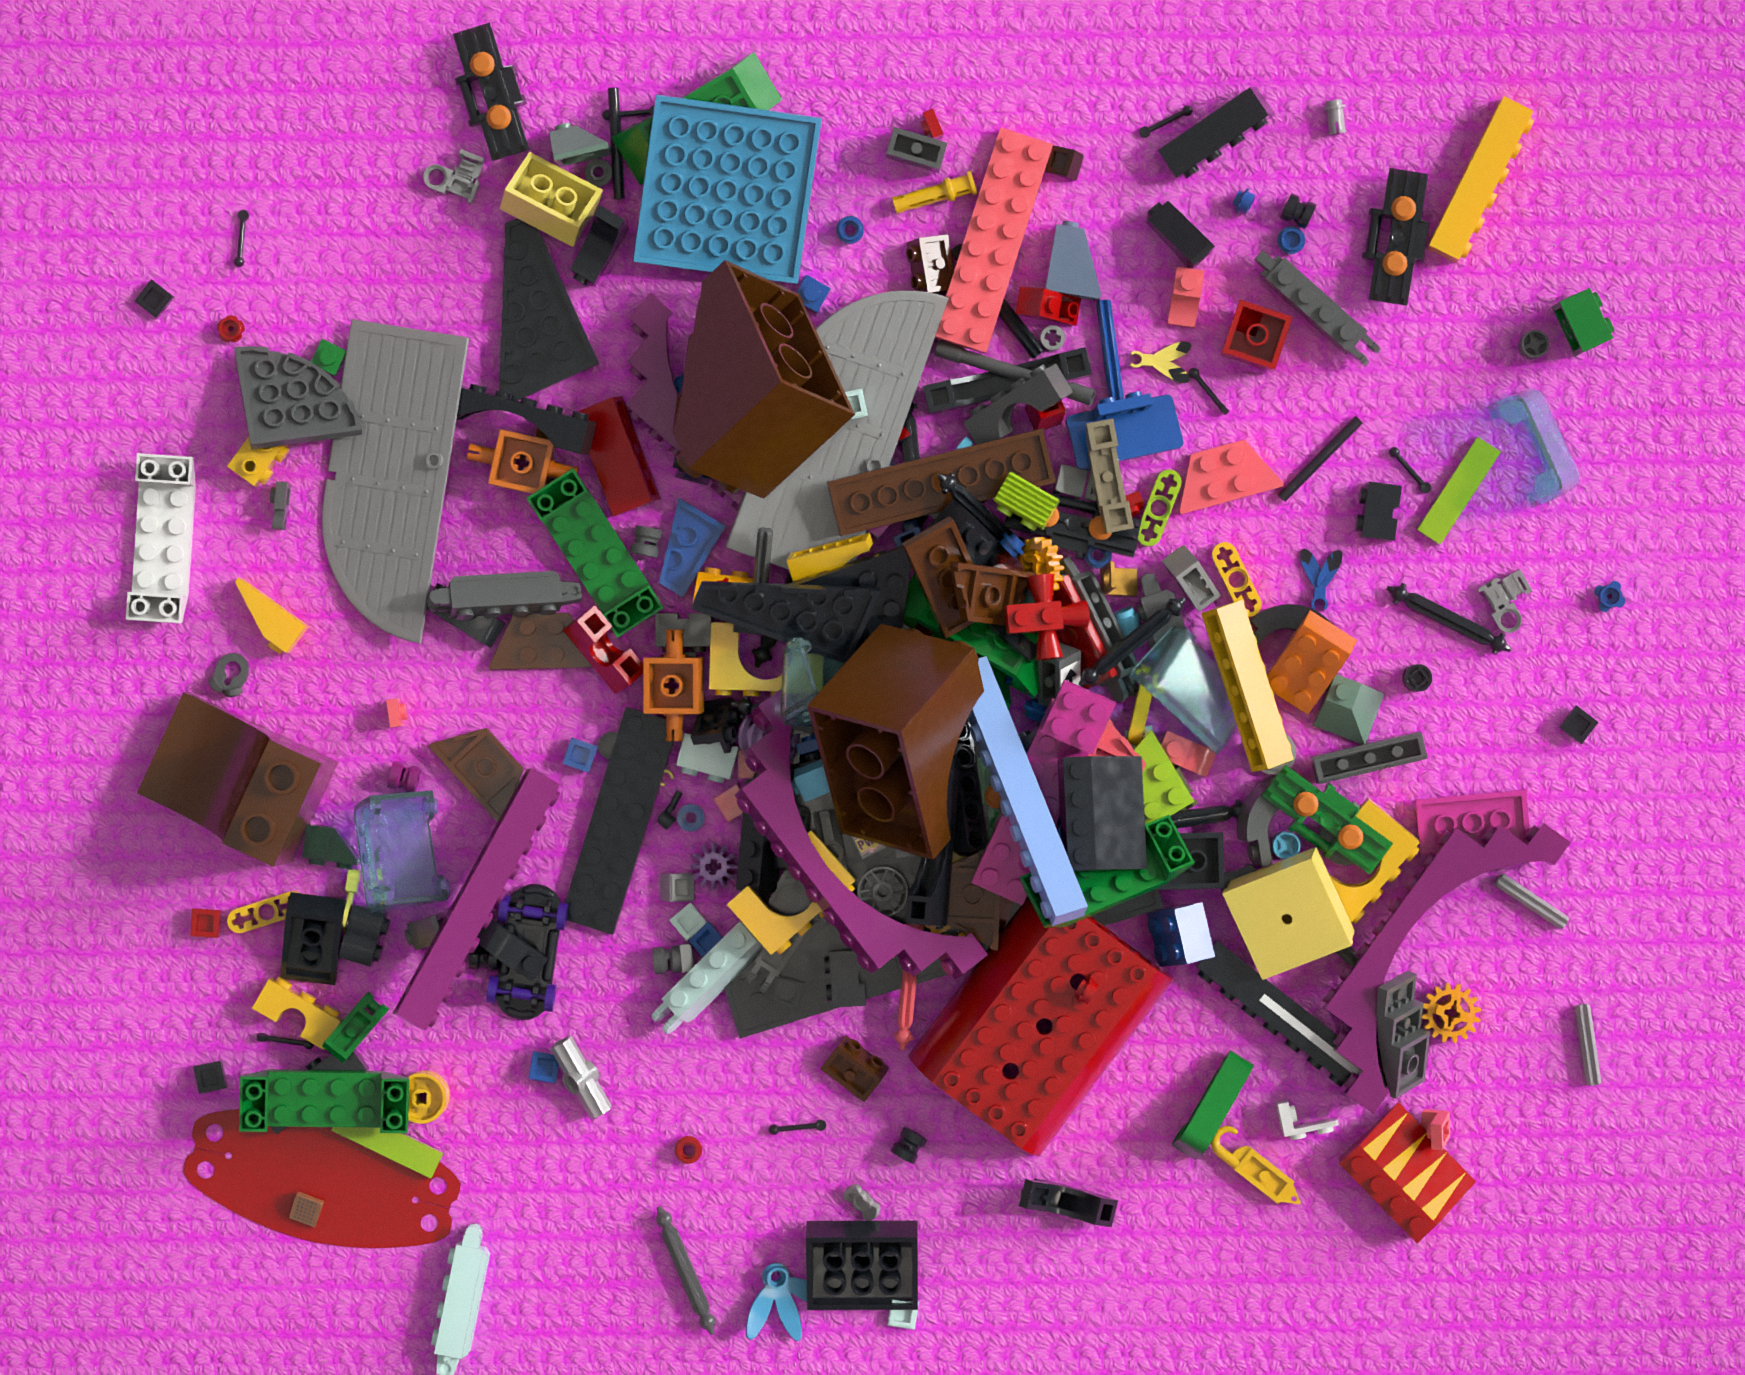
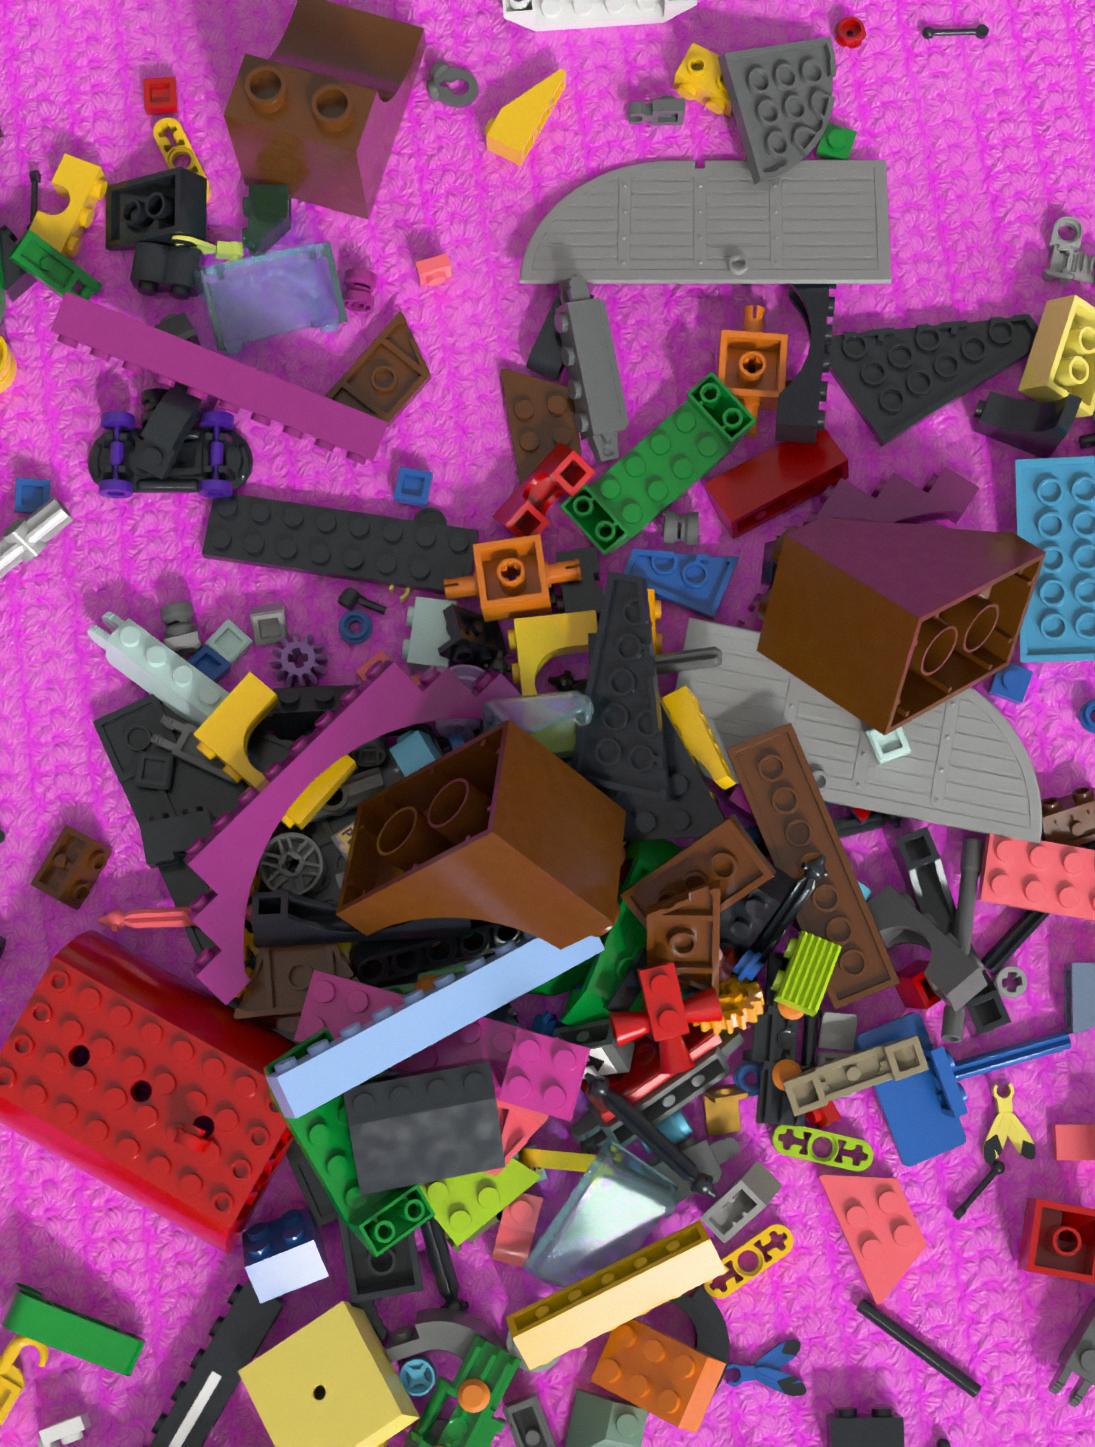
camera: 75 degrees right, 10 degrees down
red slope [1015,287,1081,326] -> none

